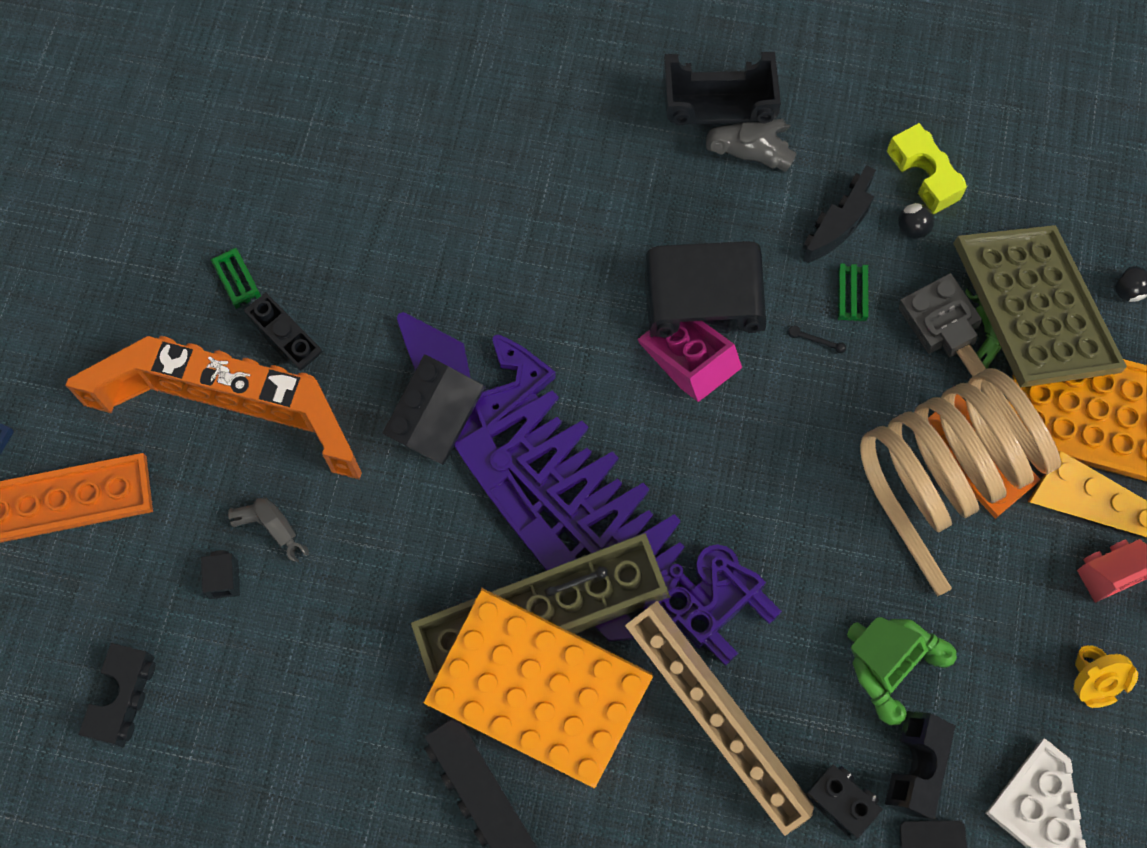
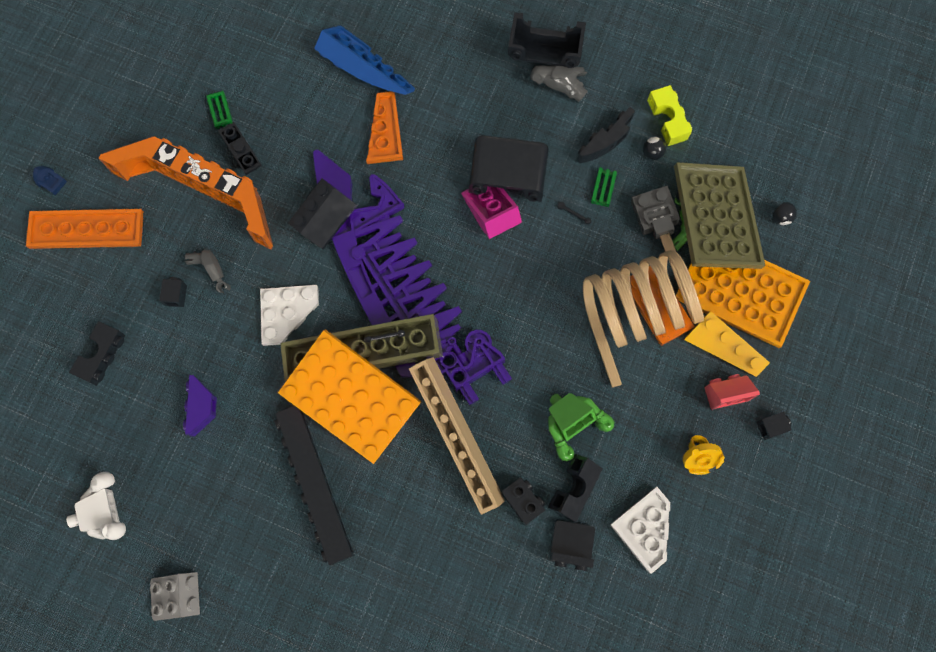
camera: 10 degrees right, 5 degrees up
none -> dark purple slope [183,375,217,437]
none -> white plate [260,285,319,346]
none -> blue wedge [314,25,415,95]
none -> orange wing [366,92,403,164]

